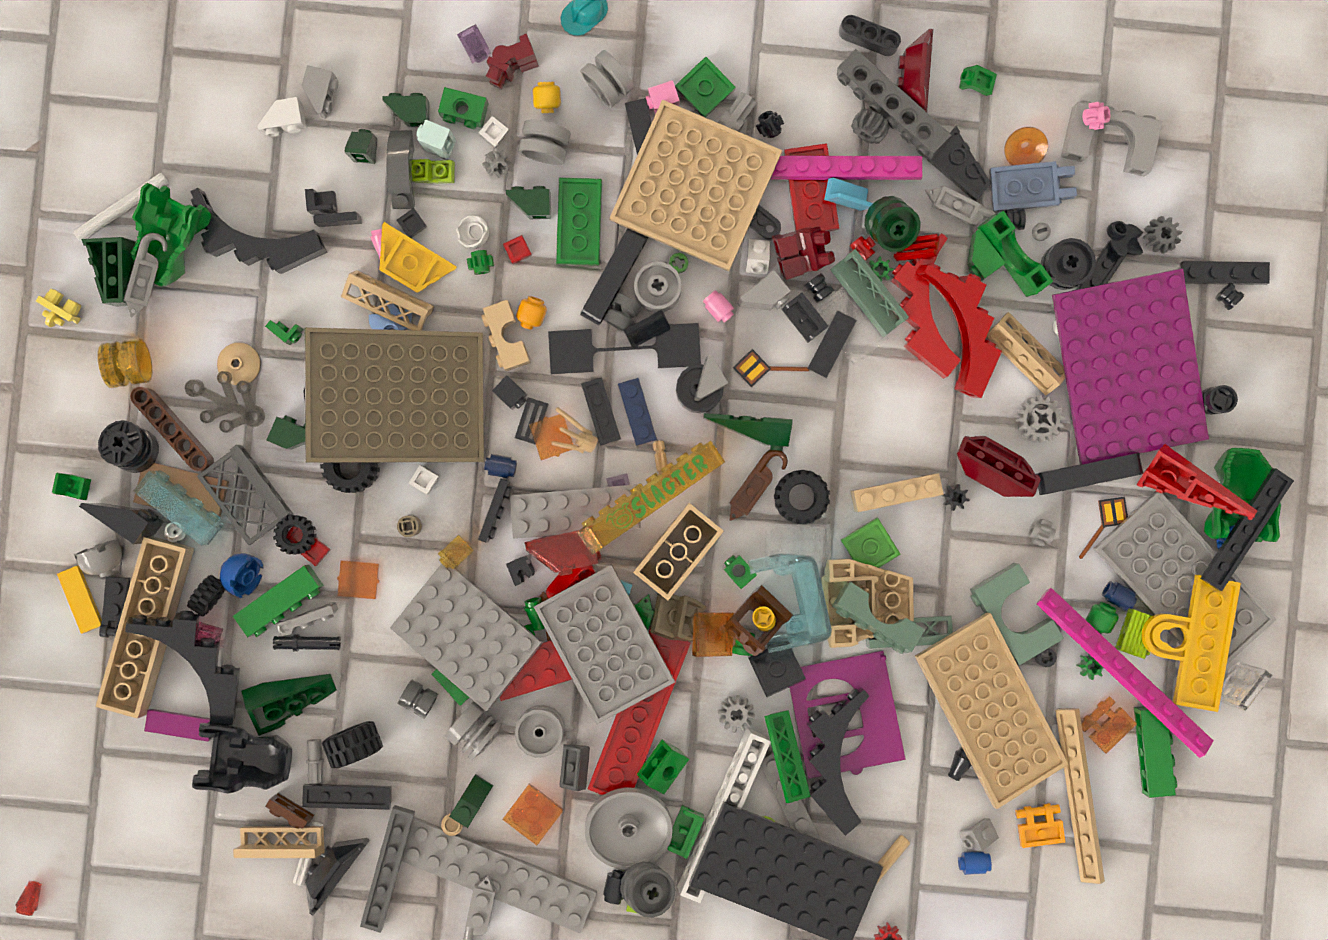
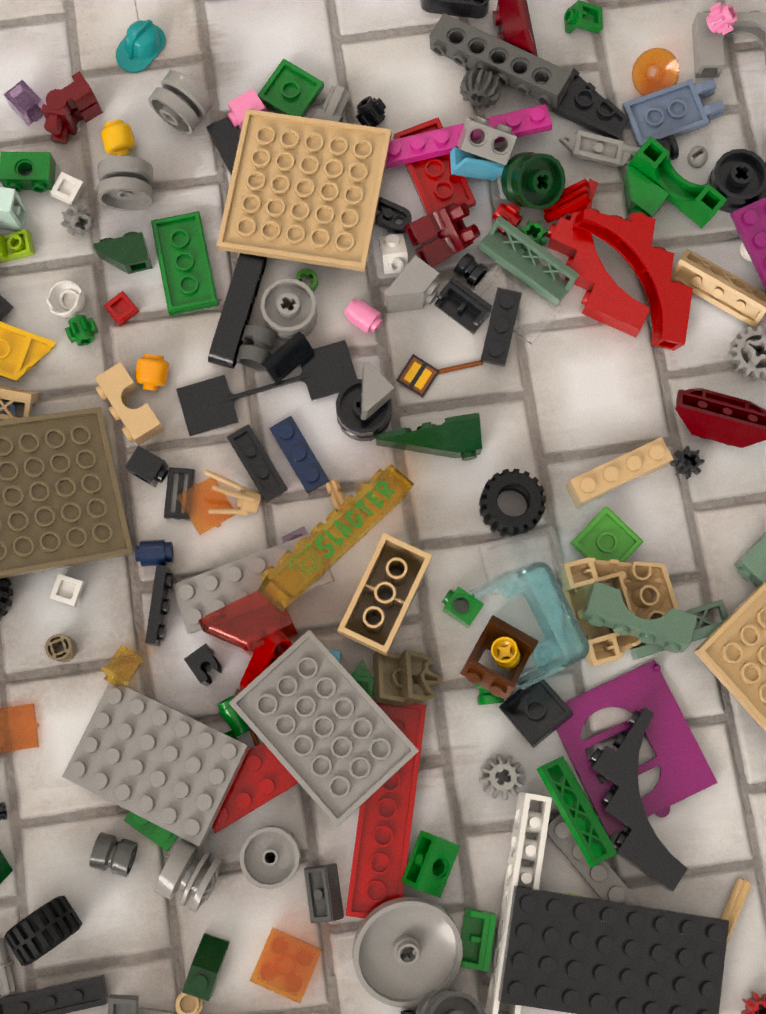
camera: 10 degrees left, 10 degrees down
clear orange plate [692,612,734,657] -> none
reddish brown plate [729,450,788,521] -> none
none -> light grey brick [457,115,517,165]

